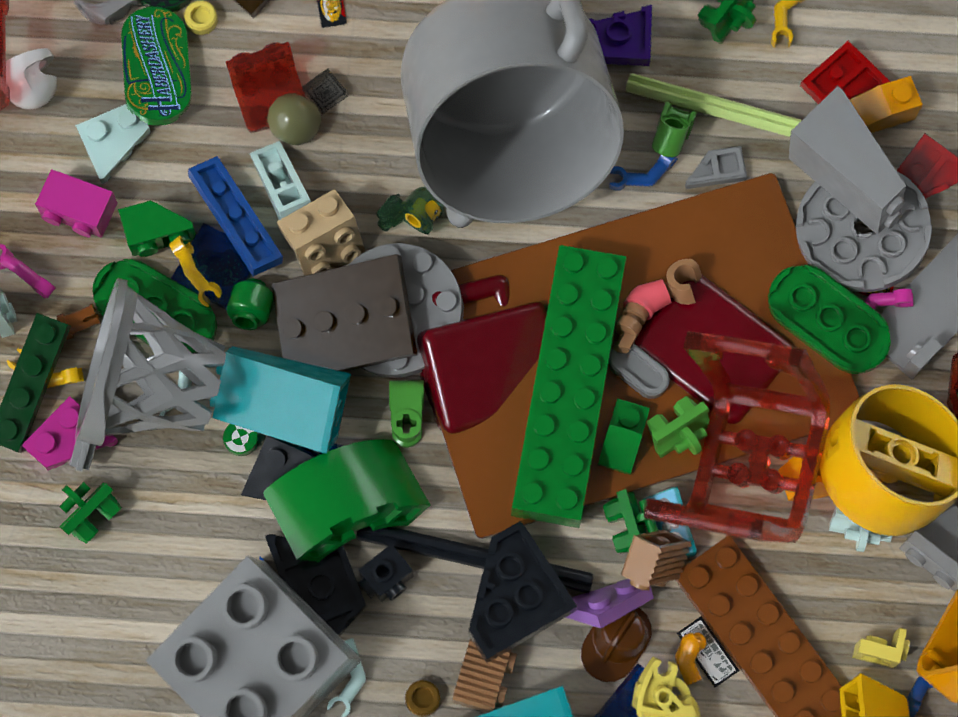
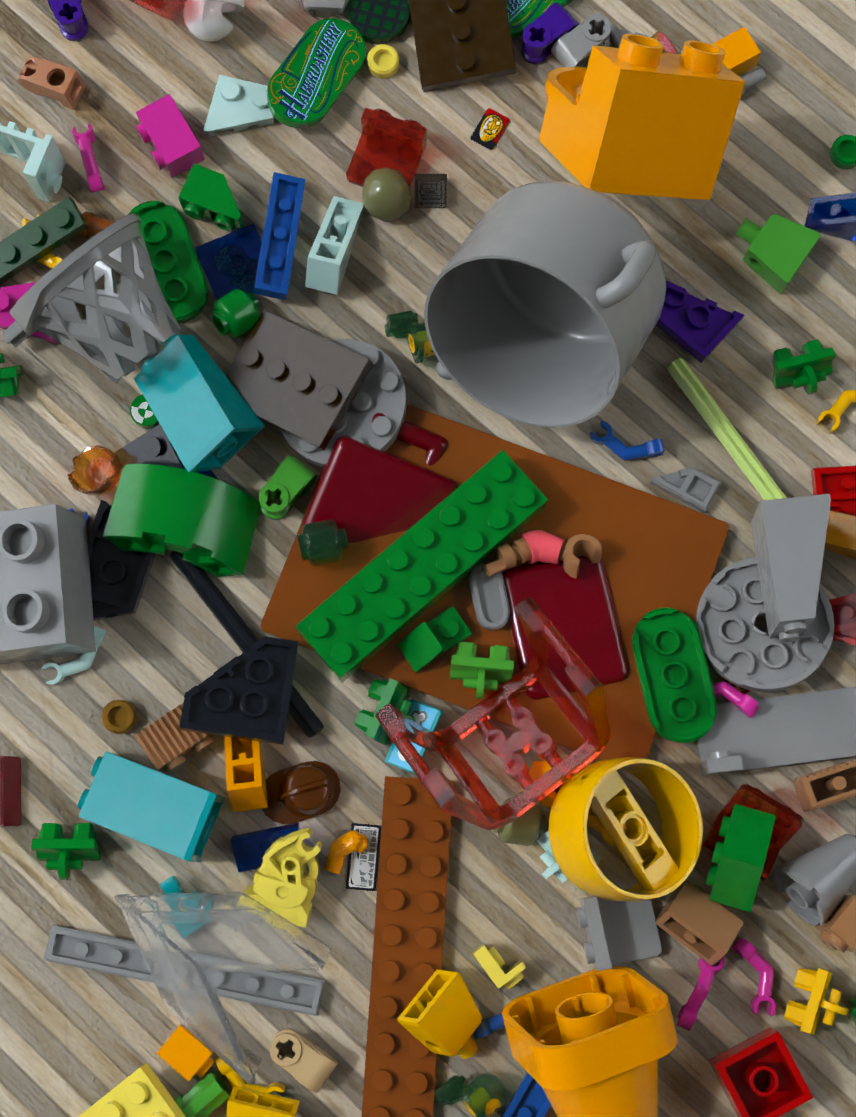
camera: 40 degrees right, 5 degrees up
yellow arm [169,236,222,307] -> none
tan bracket [277,189,365,276] -> none
black brick [358,544,414,602] -> none
medium lavender wing [566,579,654,628] -> none
medium nougat brick [621,530,692,591] -> none
bright green piece [652,101,697,157] -> none
none -> clear orange hair [67,445,121,496]
none -> light orange slope [224,736,268,812]
none -> clear green head [297,519,349,567]
none -> olive head [493,798,546,846]

